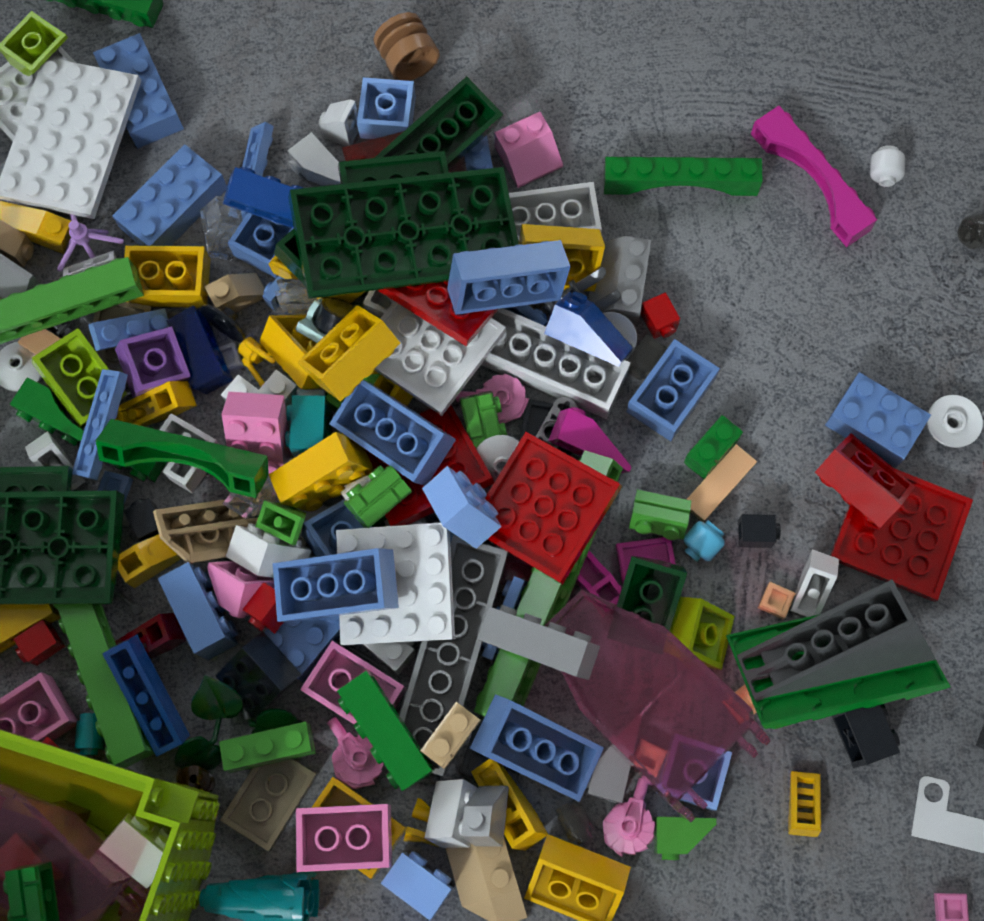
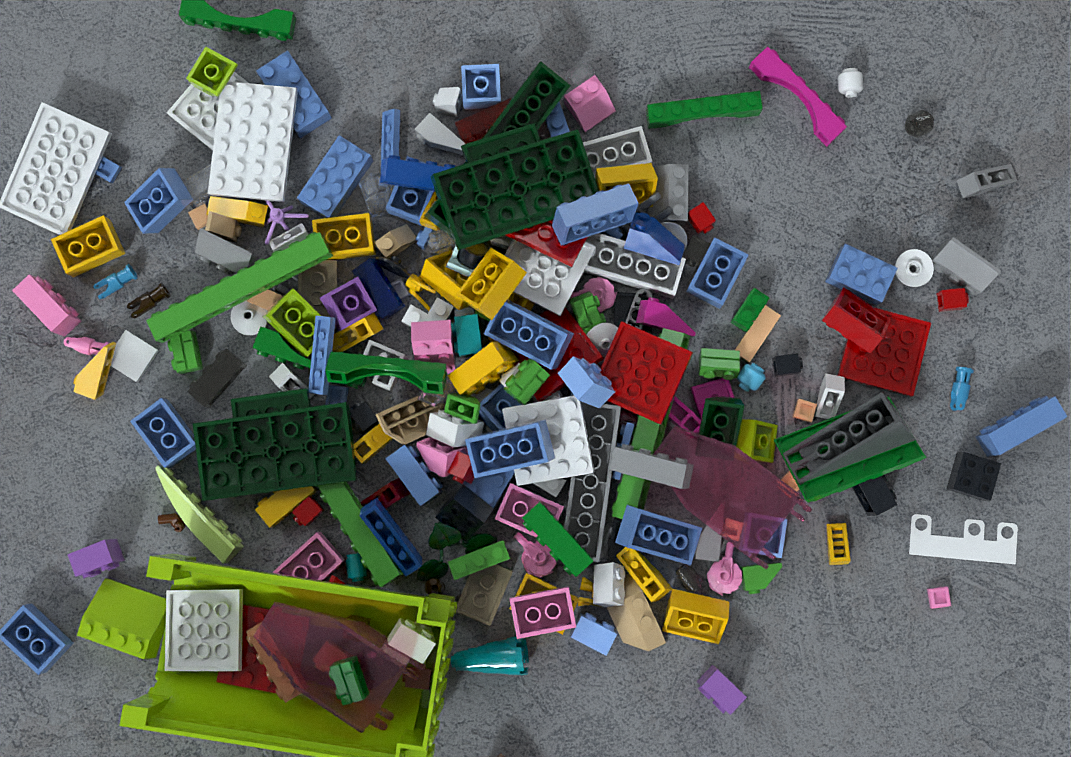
camera: 10 degrees left, 10 degrees up
medium blue plate [88,308,170,351] -> none
medium nougat wheel [373,12,440,81] -> none
tan brick [420,702,481,769] -> none
light grey slope [461,786,509,846] -> none

